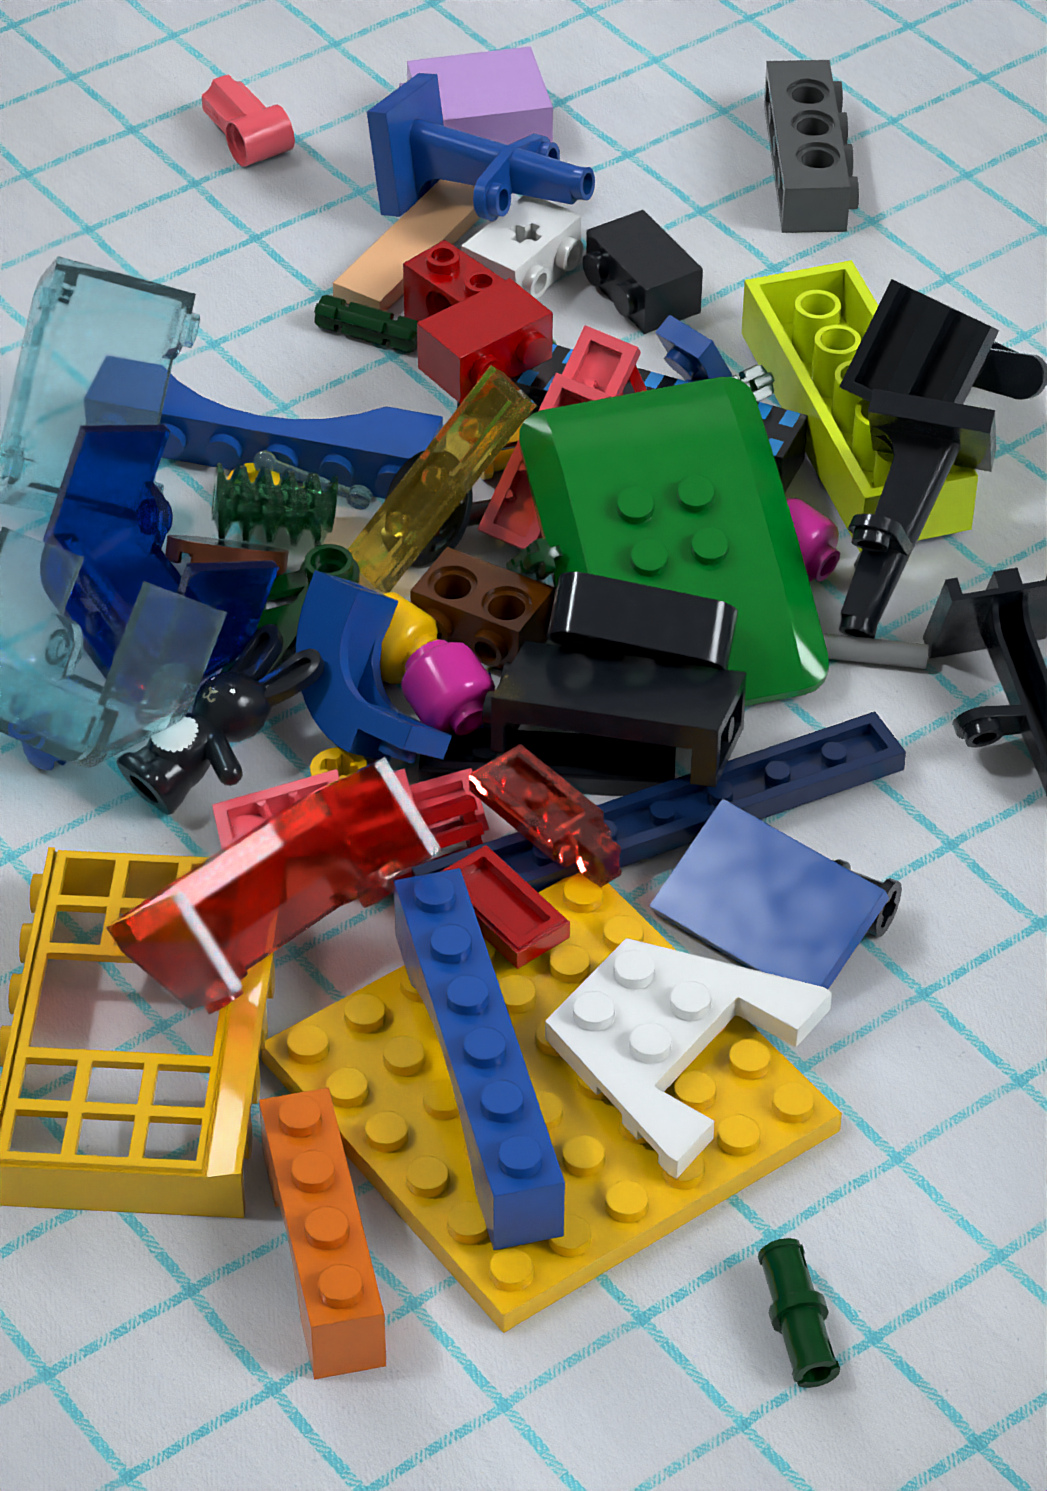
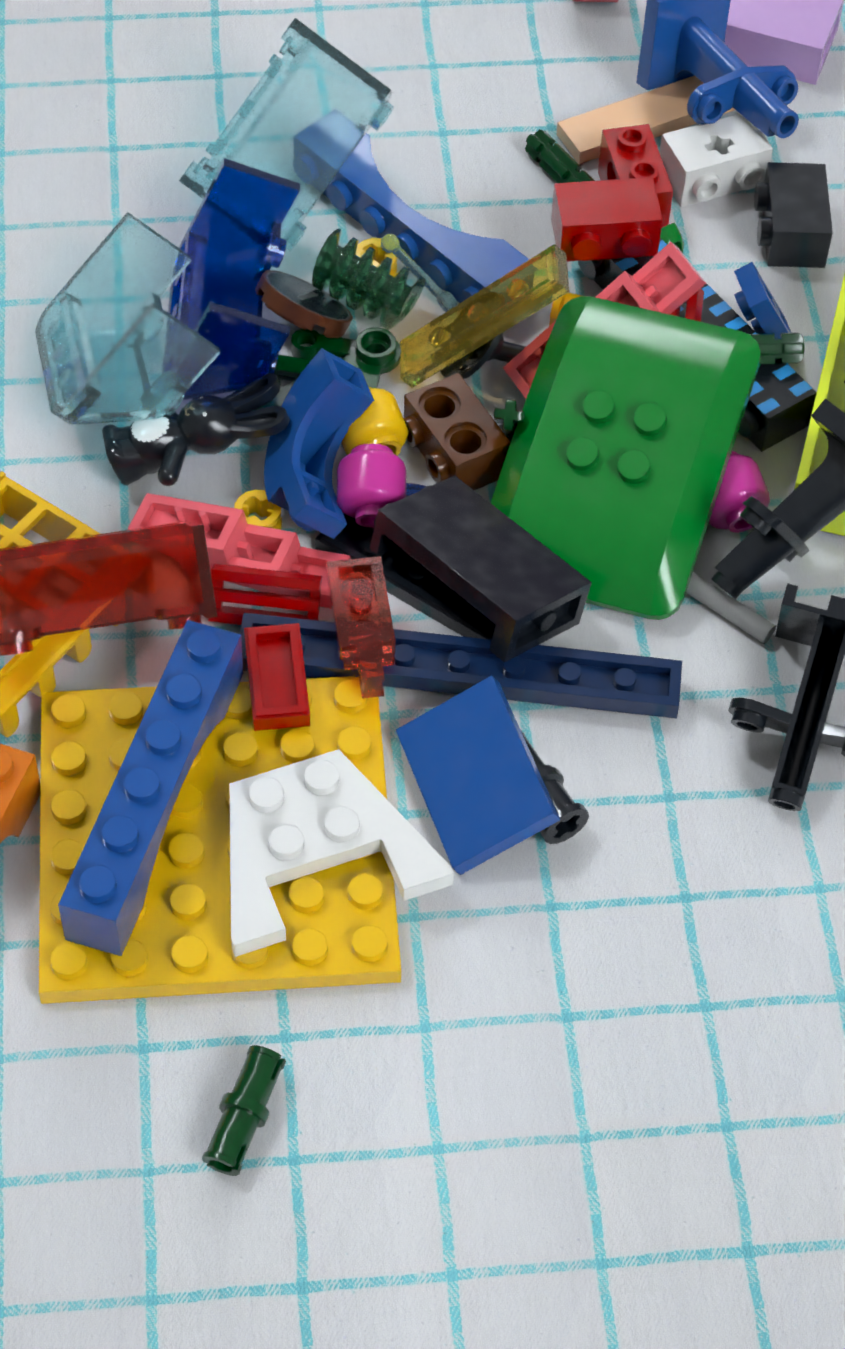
camera: 30 degrees right, 10 degrees up
black beam [547,572,738,670] -> none

